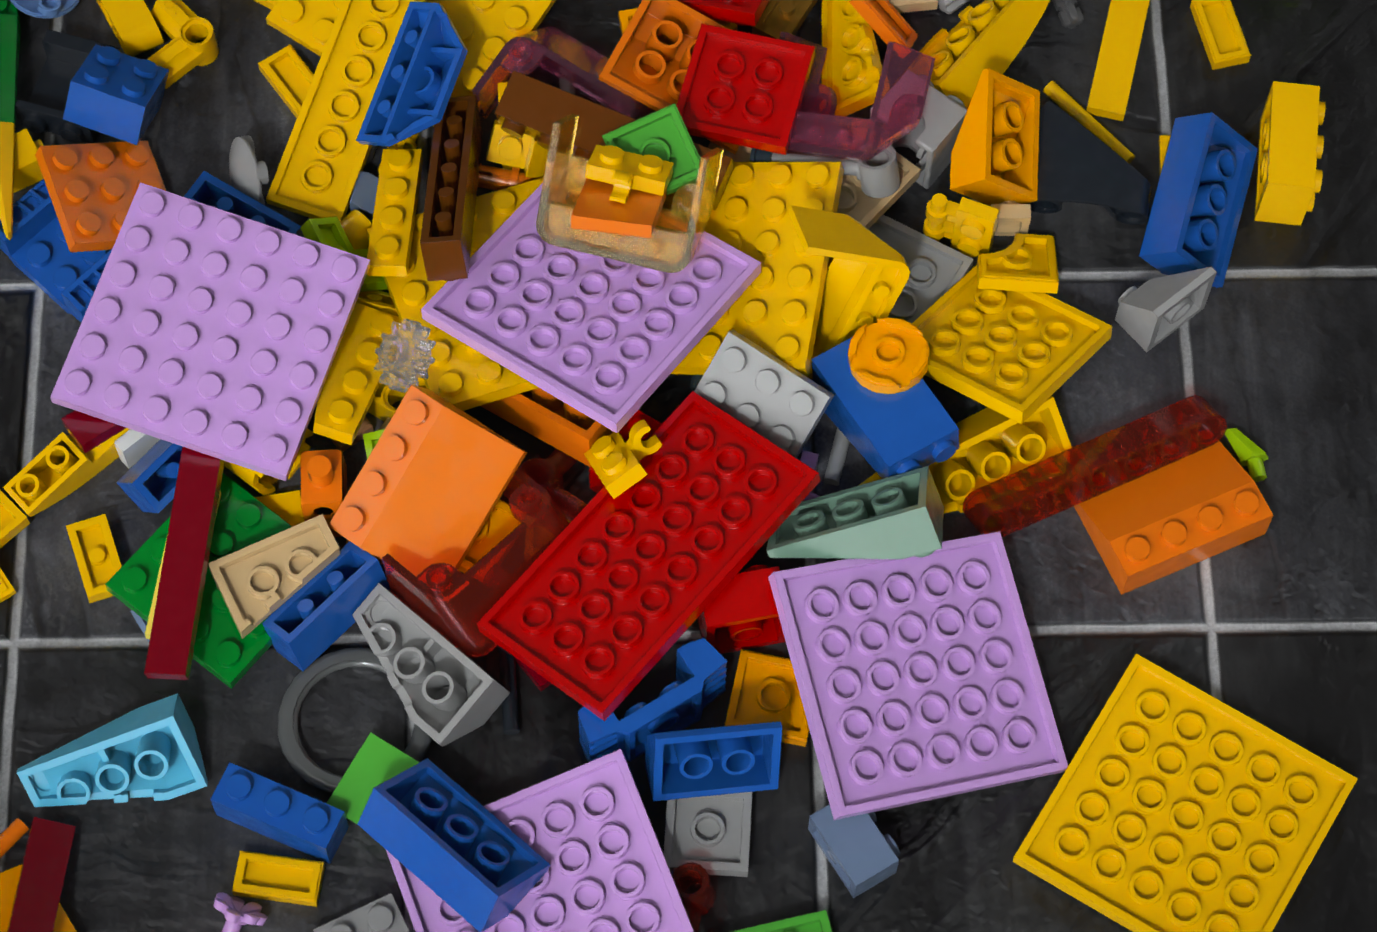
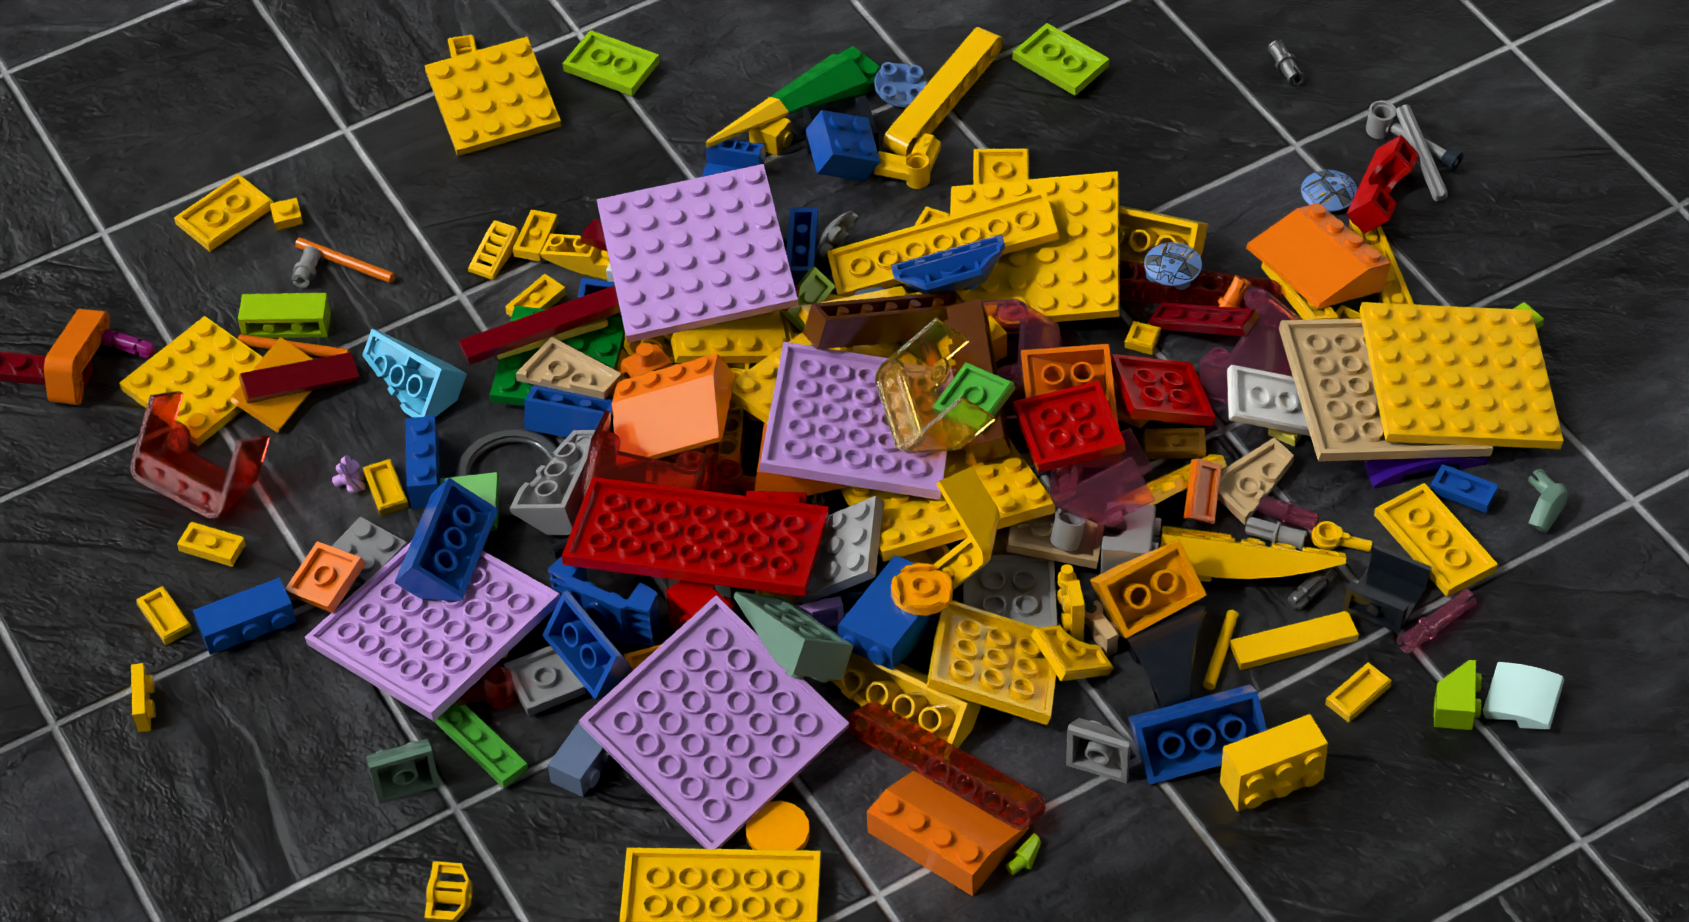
camera: 65 degrees right, 15 degrees down
orange plate [35,140,166,253] -> none
clear gear [374,318,436,393] -> none
orange tile [571,178,667,238] -> none
yellow plate [584,420,662,499] -> none
yellow plate [585,144,674,204] -> none
none -> light orange tile [746,801,810,850]

